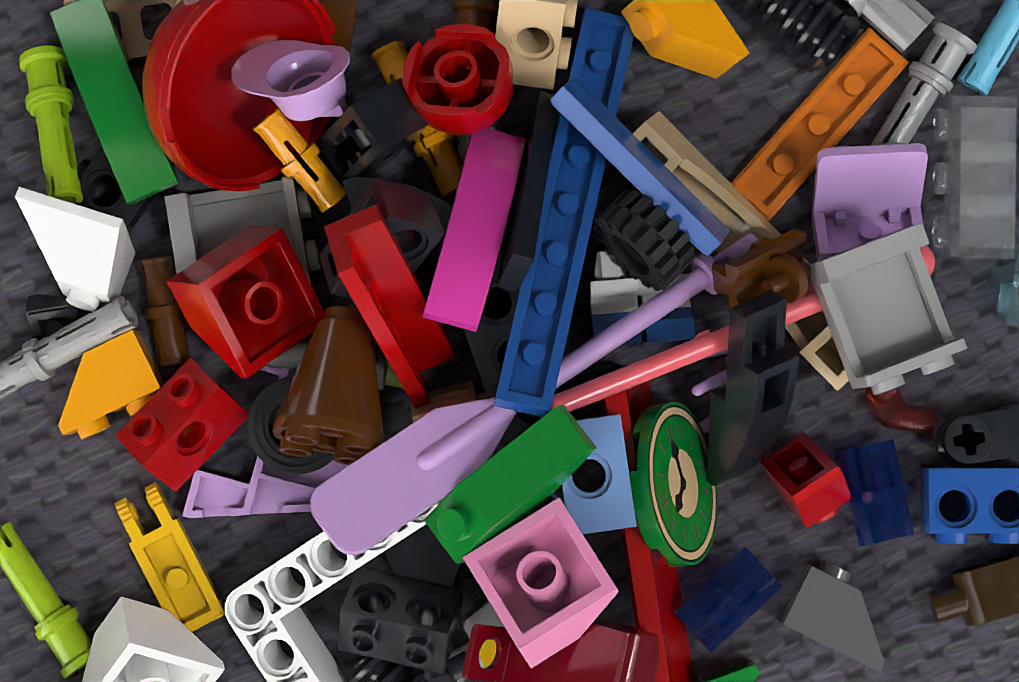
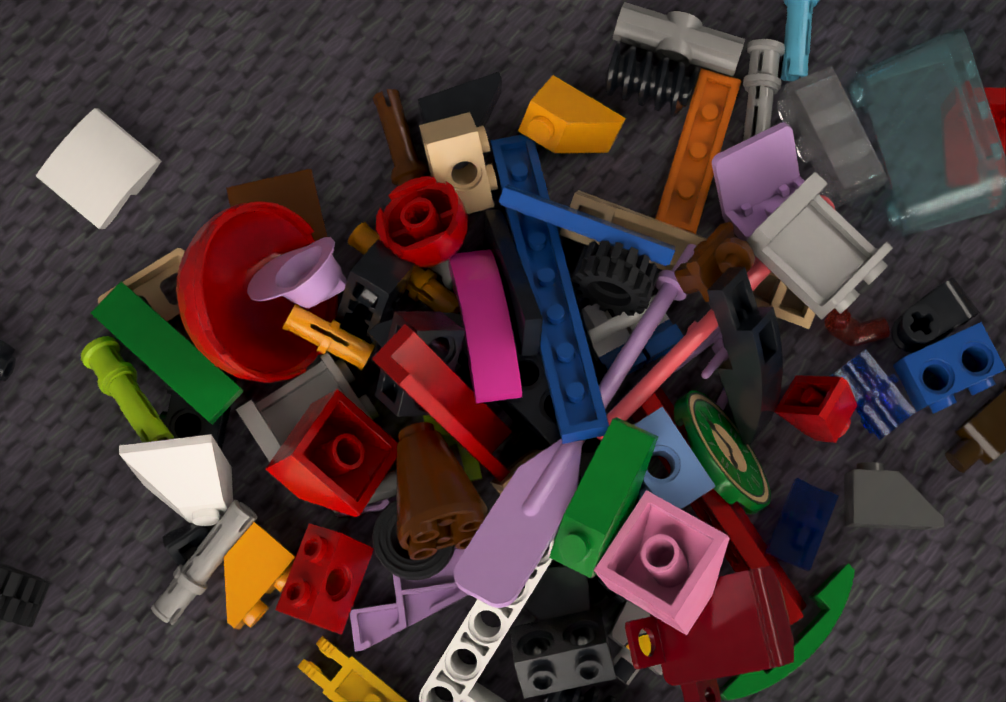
camera: 30 degrees left, 10 degrees down
reddish brown pin [139,255,192,367] -> none

